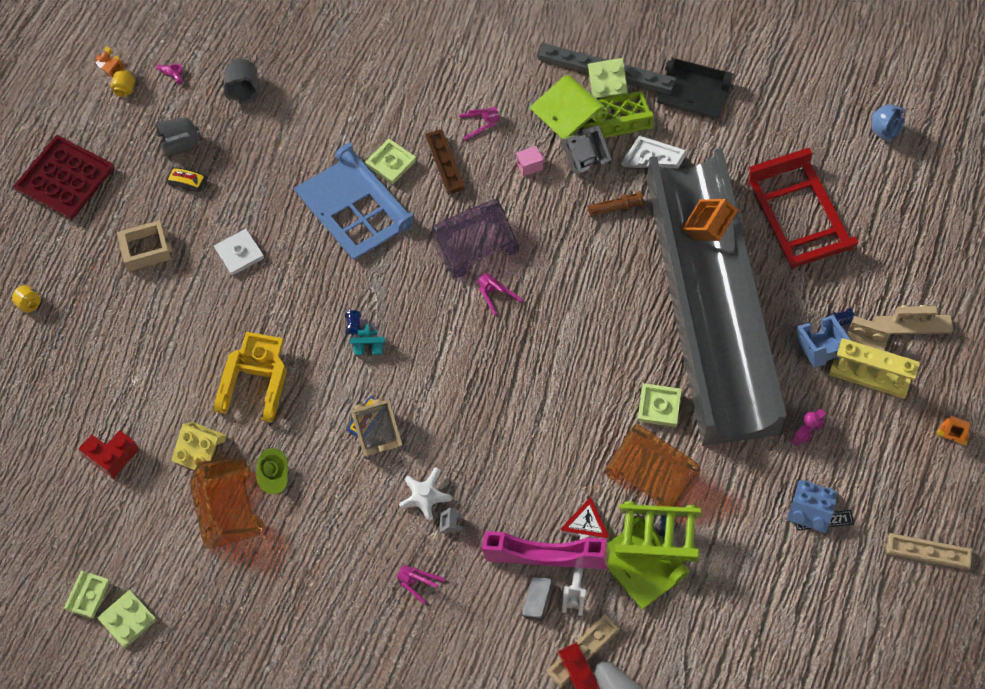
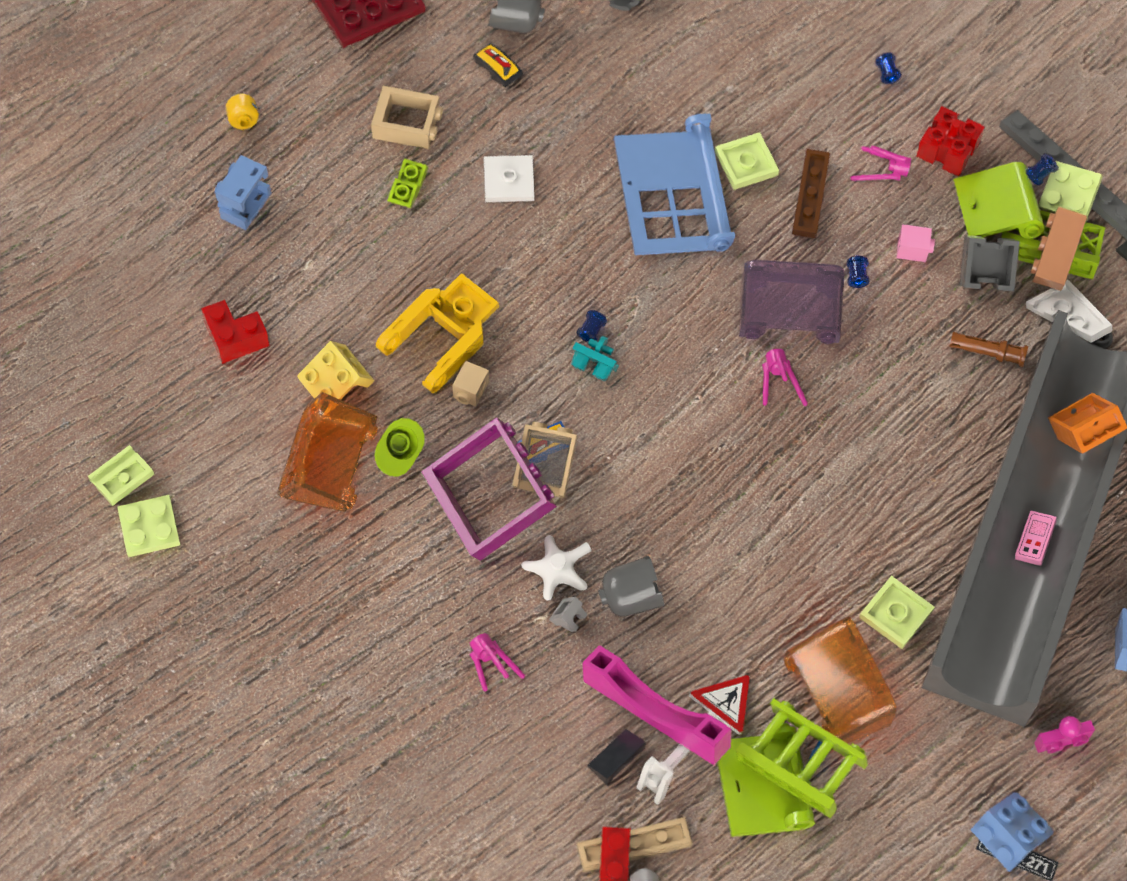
camera: 25 degrees right, 0 degrees up
none -> medium blue piece [215,155,271,230]
none -> lime slope [387,159,428,209]
none -> magenta window [421,417,557,561]
none -> tan brick [452,361,489,406]
none -> dark grey cylinder [598,556,665,617]
none -> clear blue bush [846,255,870,288]
none -> clear blue bush [875,52,902,84]
none -> red brick [916,106,985,177]
none -> bright pink tile [1015,511,1057,566]
none -> clear blue bush [1025,153,1059,186]
none -> nougat brick [1030,207,1087,291]

